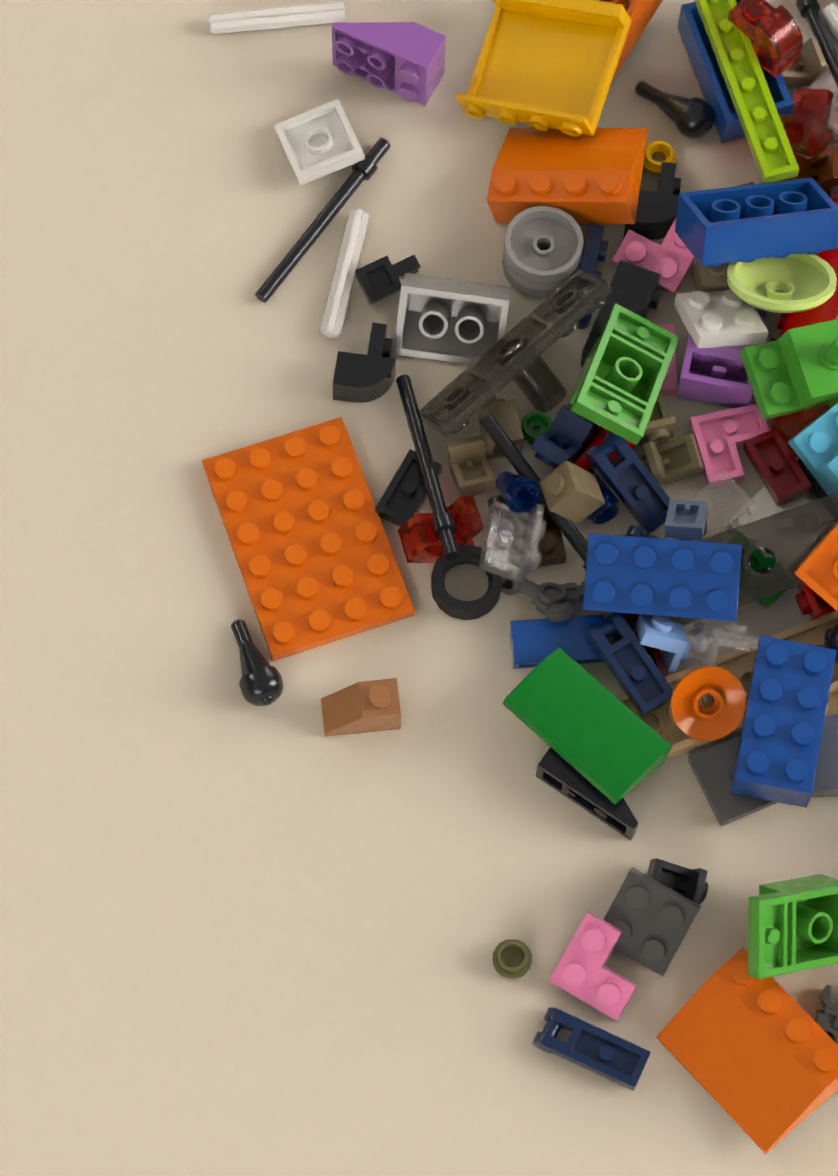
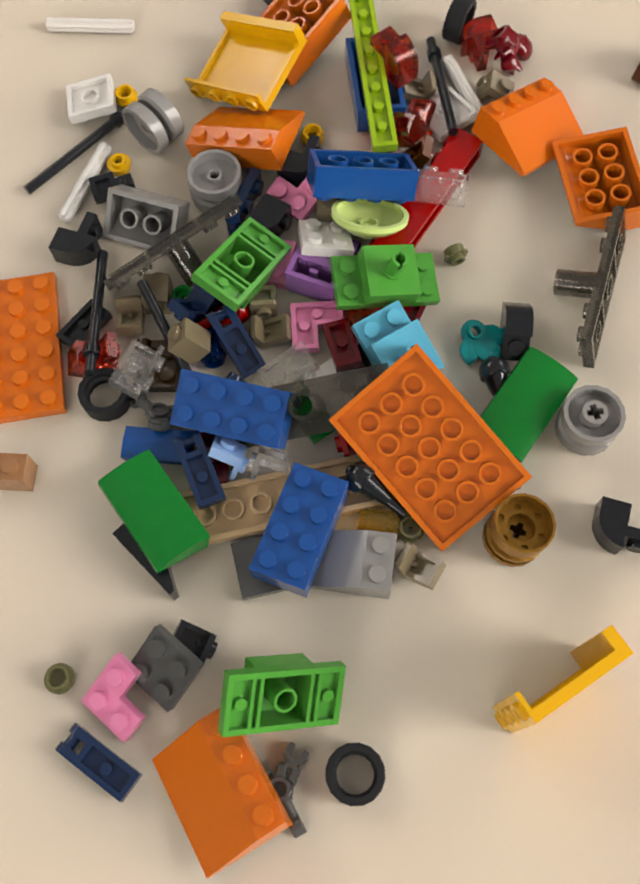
camera: 15 degrees right, 0 degrees up
medium lavender slope [332,22,446,106] -> none
clear blue cone [496,471,540,513] -> none
black piece [635,81,714,139] -> none
sand blue bracket [665,499,707,540] -> none
orange dish [670,666,747,741] -> none
none -> yellow plate [107,153,131,177]
none -> yellow plate [115,84,138,107]
none -> light grey wheel [122,88,184,154]

